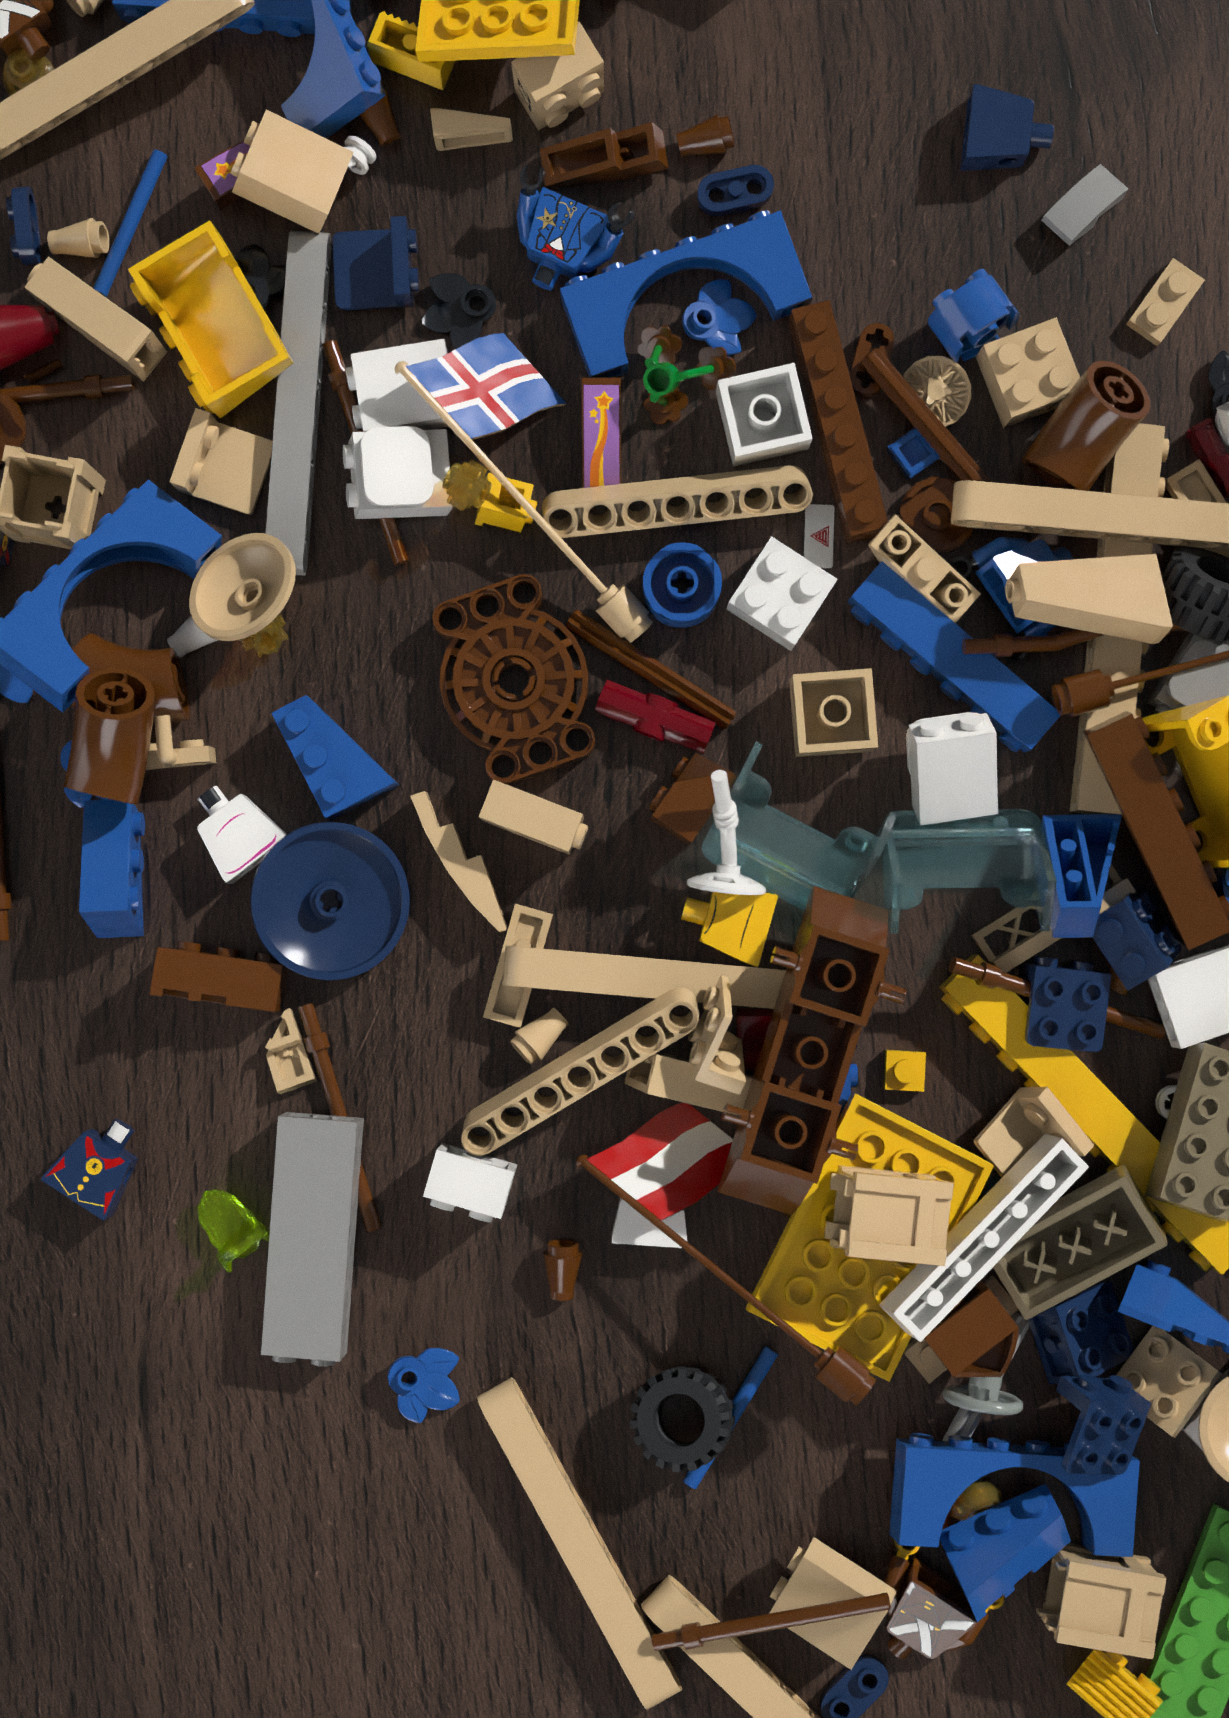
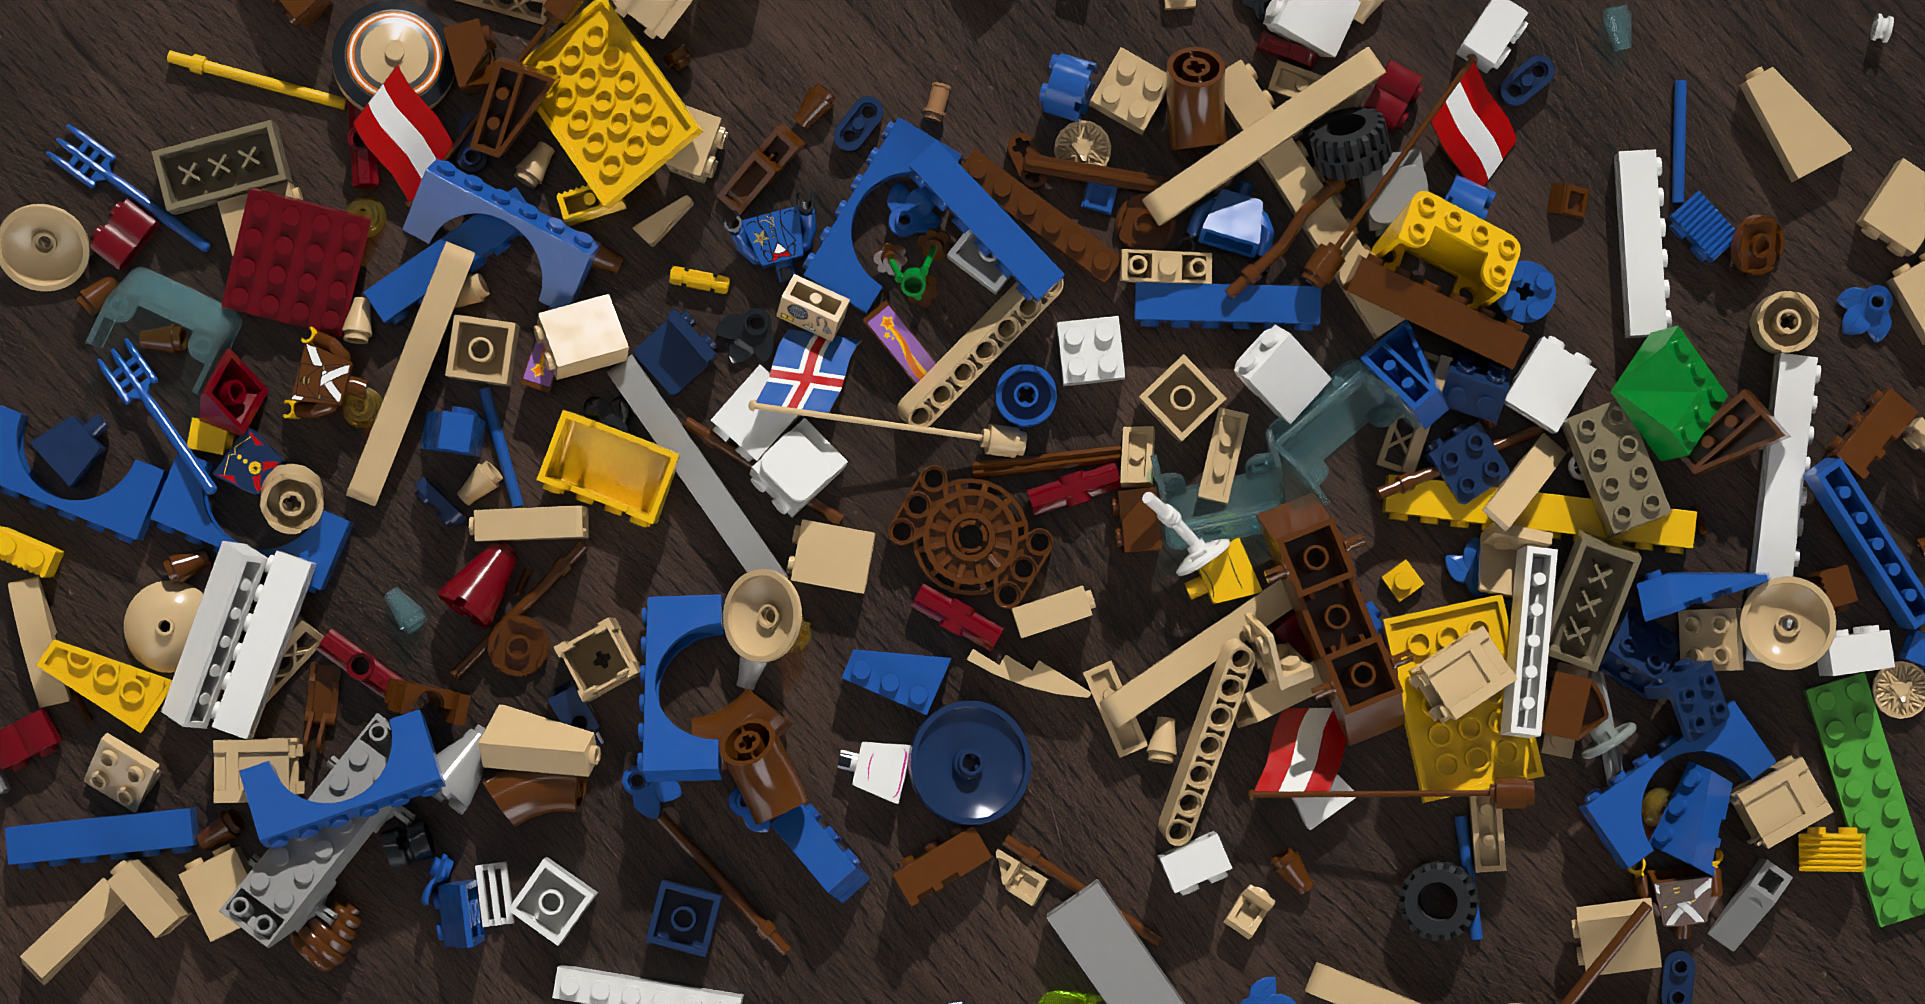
camera: 30 degrees left, 0 degrees up
tan plate [146,715,216,770] -> none
tan bracket [170,408,273,515] -> none
white bush [344,136,376,175] -> none
clear yellow gear [442,459,492,511] -> none
yellow brick [475,473,537,533] -> none
white sticker [804,504,834,568] -> none
tan slope [1005,554,1173,644] -> none
none -> blue wedge [420,406,486,457]
none -> tan brick [445,315,520,387]
none -> tan cone [454,273,490,309]
none -> yellow axle [669,266,730,294]
none -> tan brick [776,274,850,342]
none -> tan brick [787,519,876,594]
none -> blue brick [909,139,1065,303]
none -> dark red piece [911,583,1004,651]
none -> medium nougat pin [922,82,951,123]
none -> tan plate [1120,426,1155,488]
none -> tan plate [1197,407,1249,505]
none -> tan bracket [1224,884,1275,939]
none -> blue plate [1445,537,1490,597]
none -> tan plate [1469,789,1507,873]
none -> tan slope [1482,433,1567,531]
none -> light grey slope [1707,858,1793,952]

